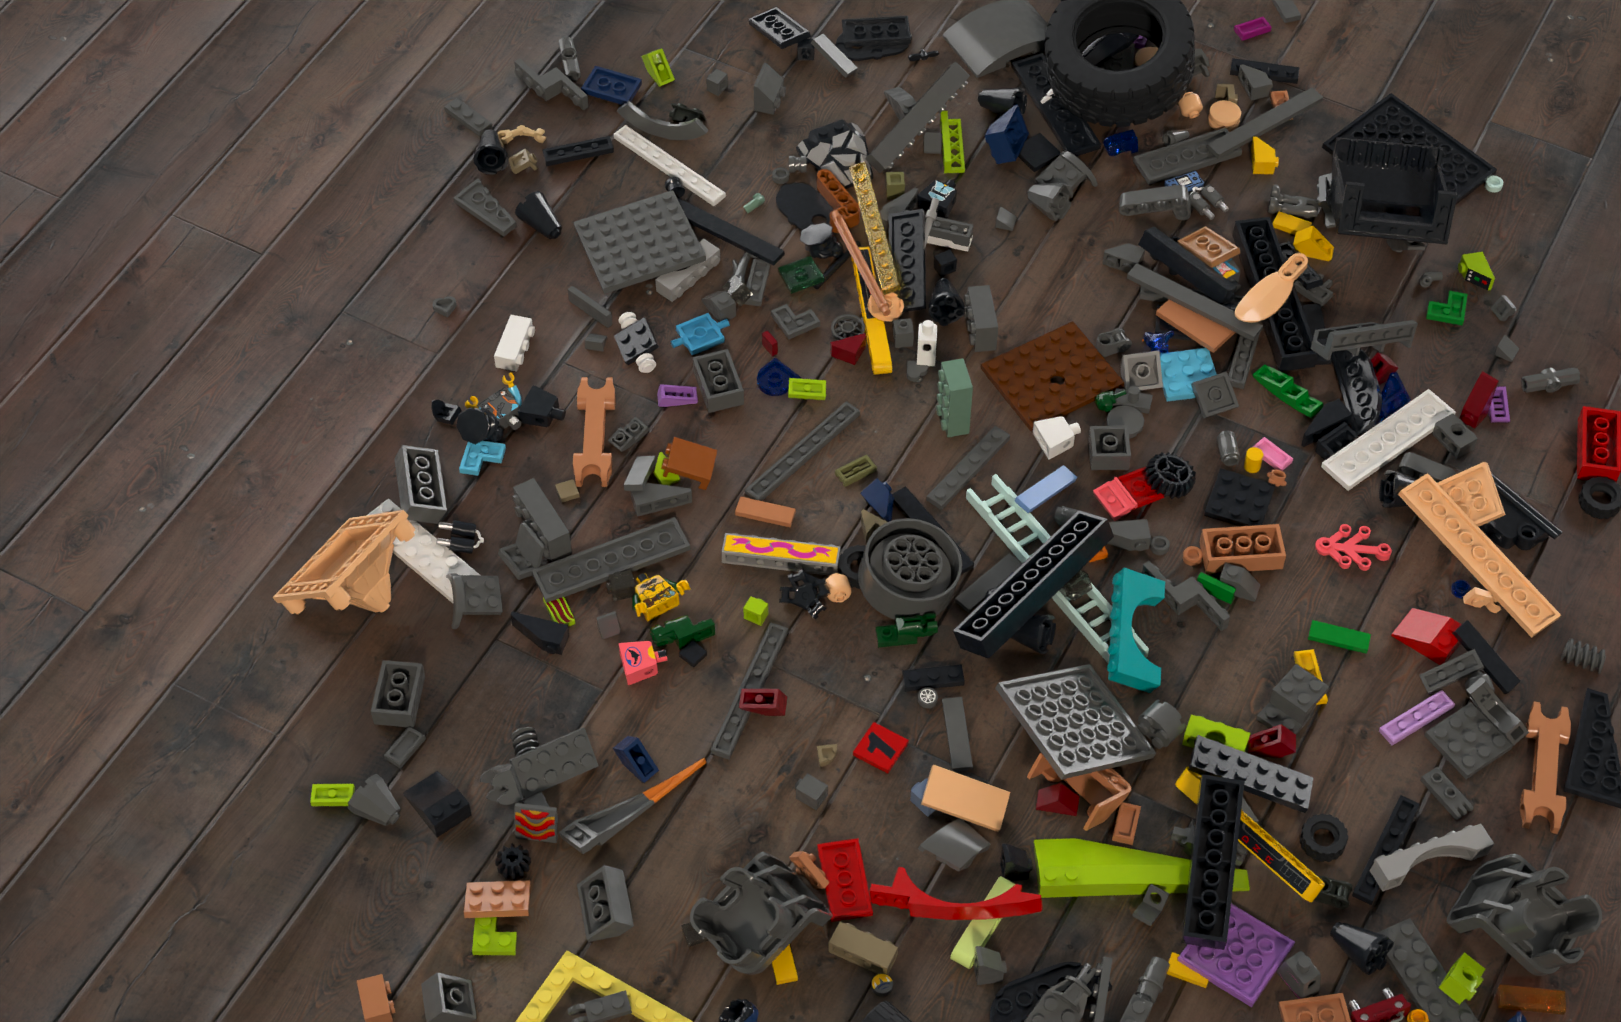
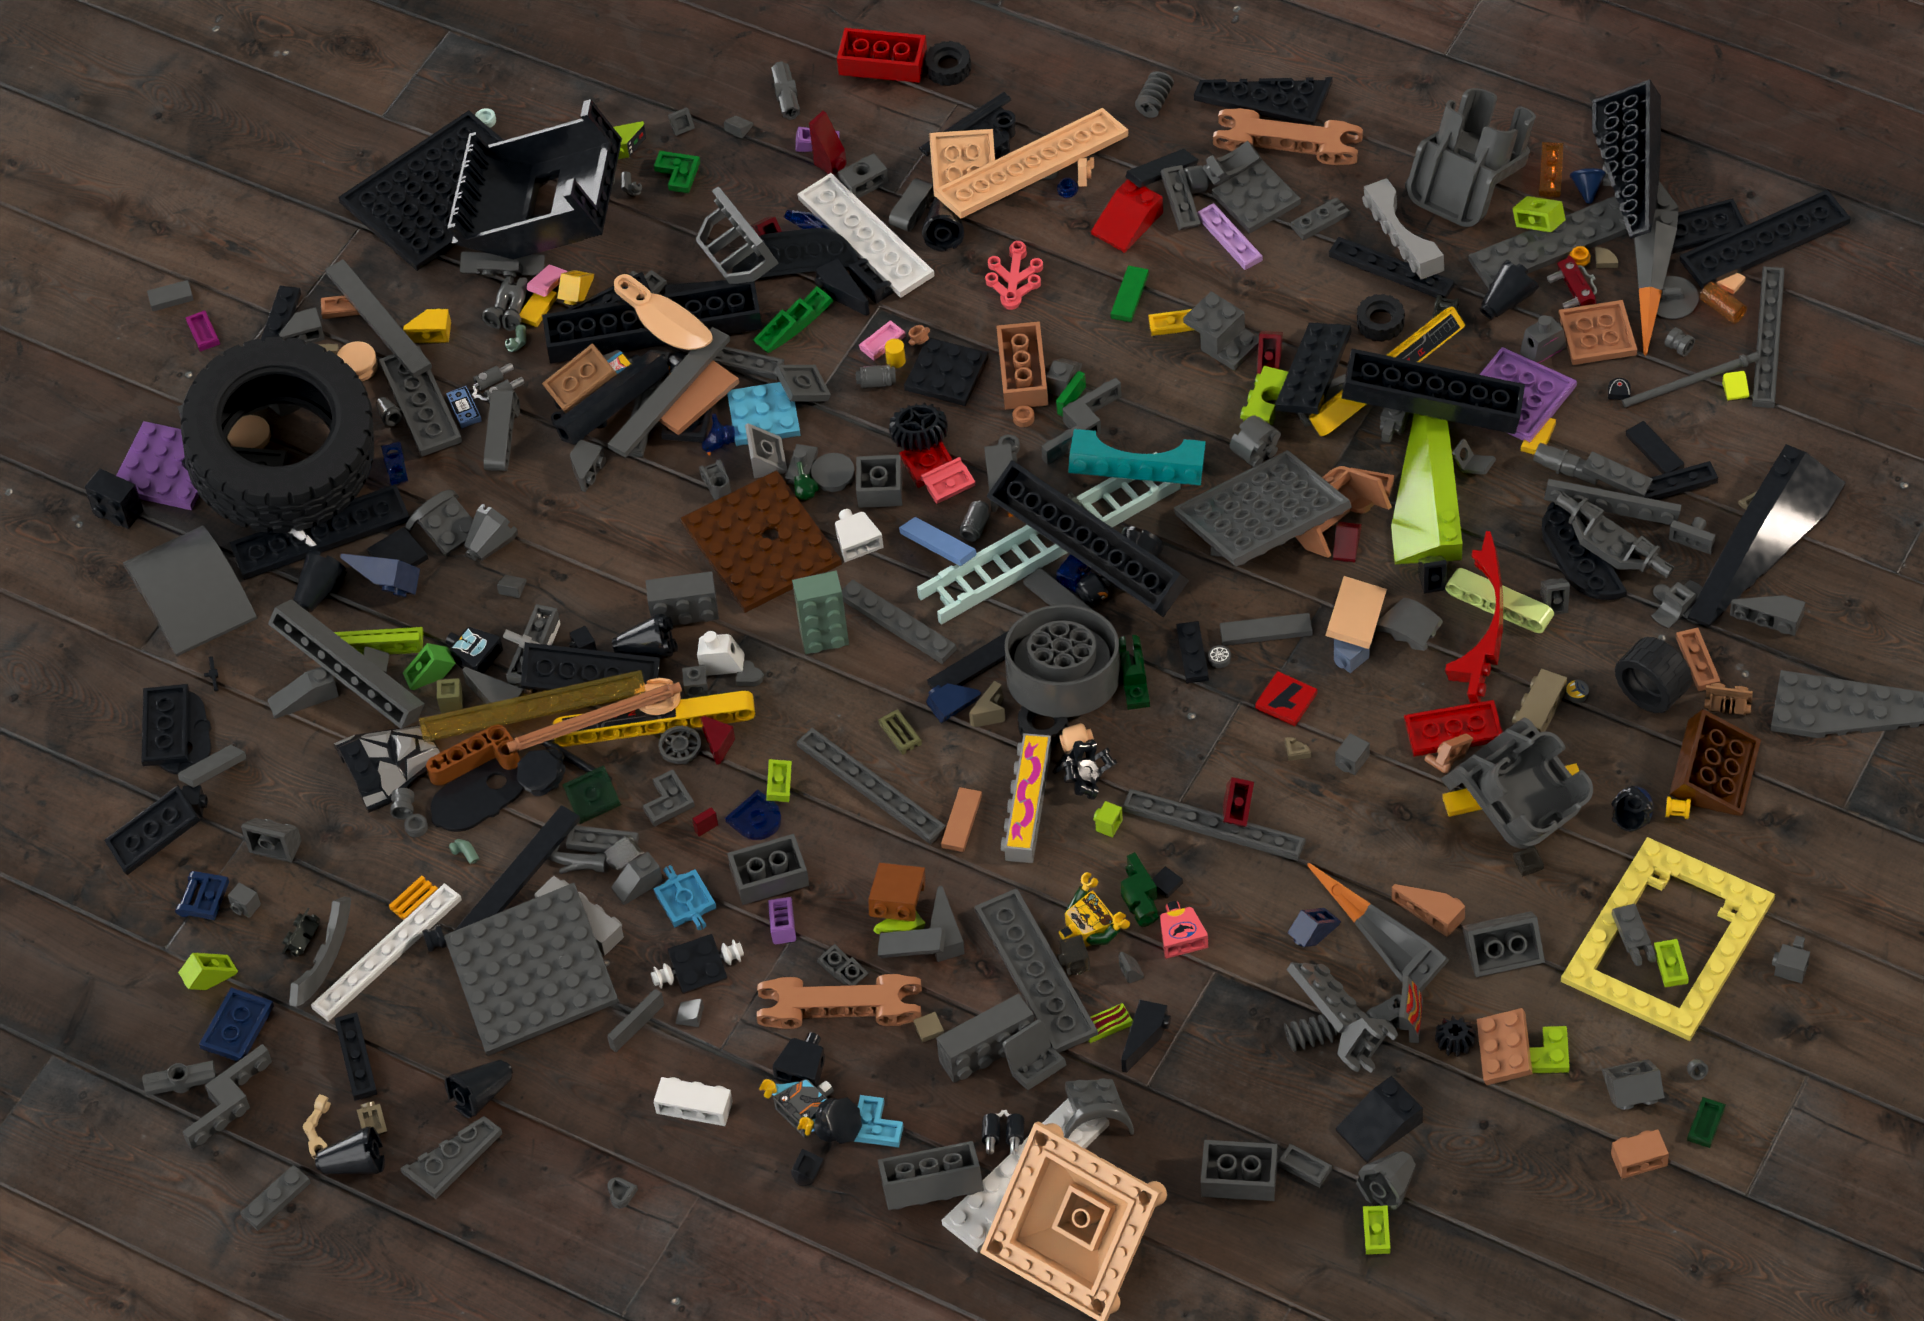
camera: 85 degrees left, 0 degrees up
none -> dark blue plate [175,871,229,920]
none -> light orange tile [389,876,438,920]
none -> bright green slope [403,643,456,690]
none -> sand green arm [505,325,527,352]
none -> bright pink tile [527,264,567,297]
none -> nougat slope [1392,884,1465,937]

